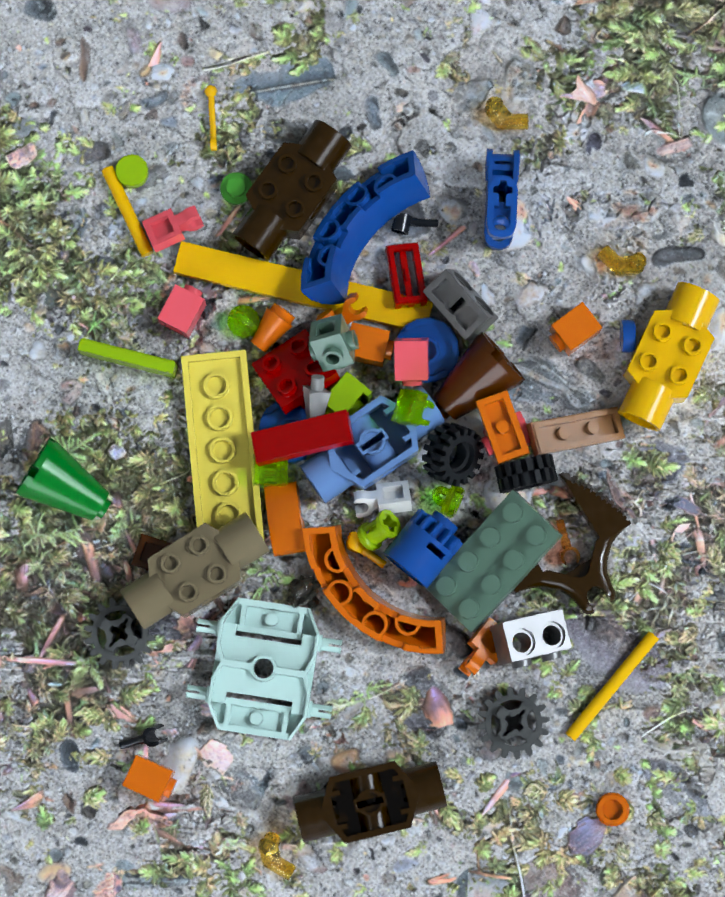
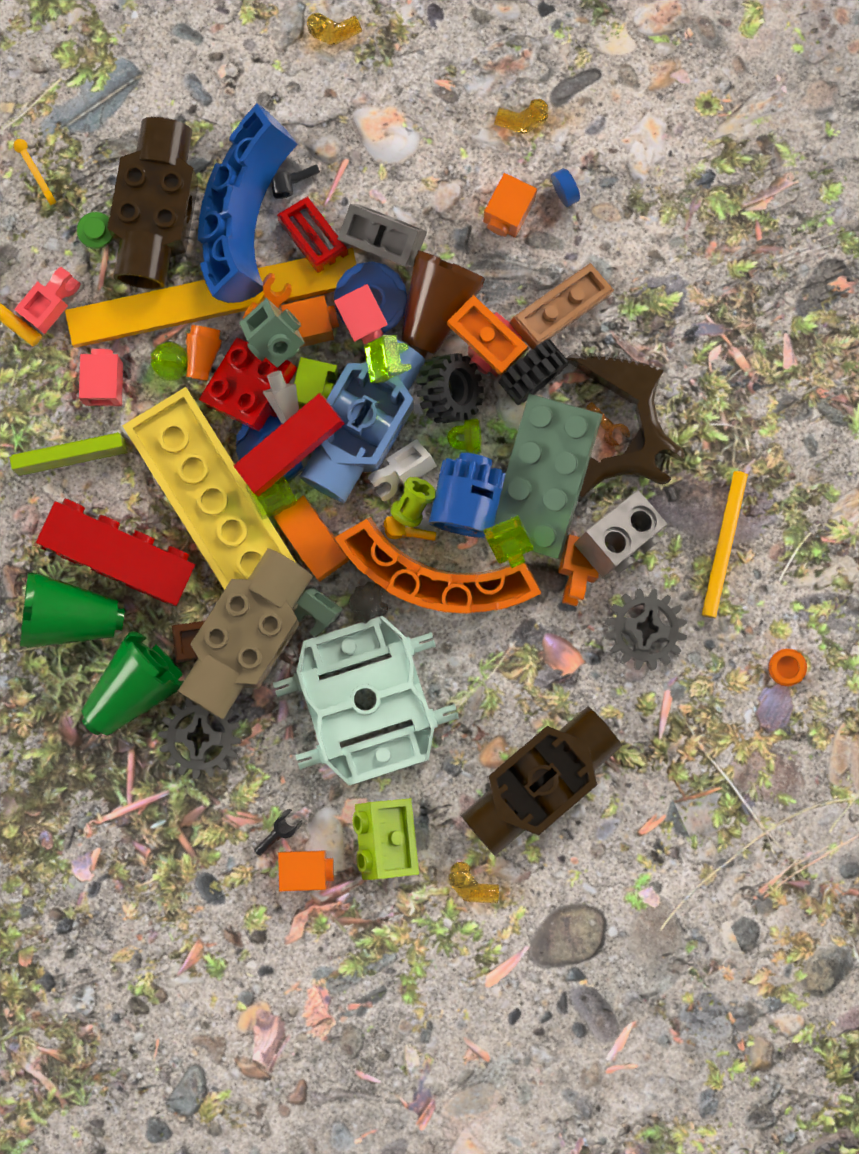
camera: 30 degrees left, 0 degrees up
blue piece [484,149,520,251] -> none
yellow brick [618,282,720,431] -> none
none -> red wedge [33,498,195,606]
none -> green cone [81,631,184,736]
none -> sand green tile [294,587,343,637]
none -> lime bracket [352,798,419,880]
none -> clear neon green tile [484,515,534,568]

